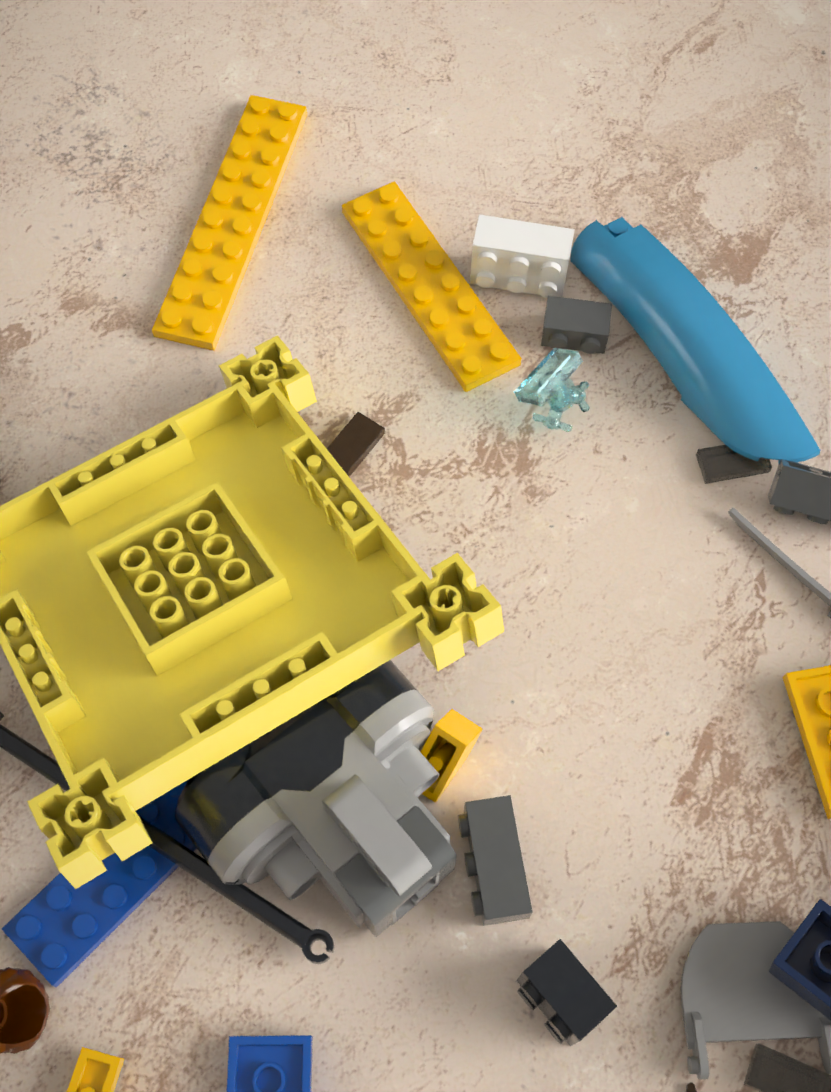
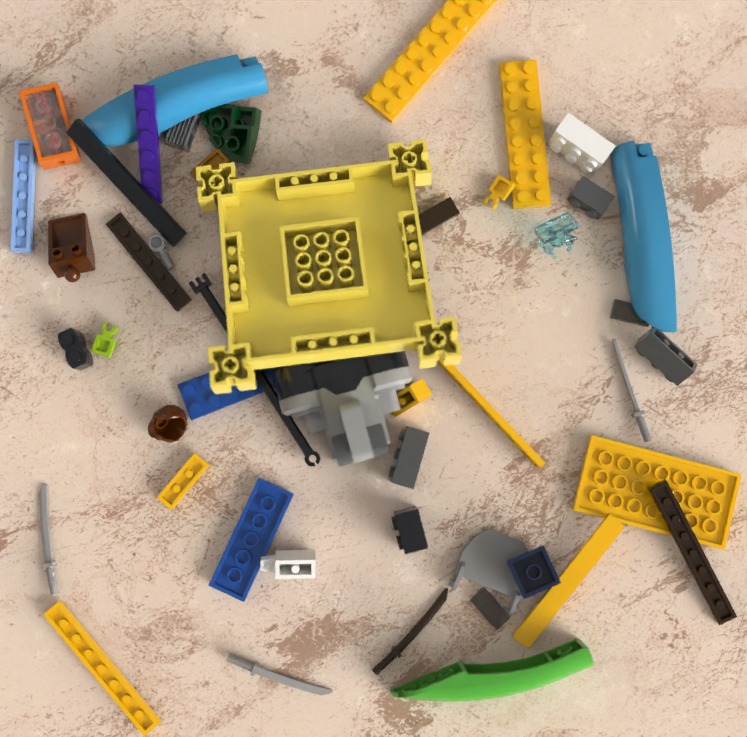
camera: 20 degrees right, 20 degrees up
none -> yellow tile [436,360,546,468]
none -> yellow plate [483,174,515,211]

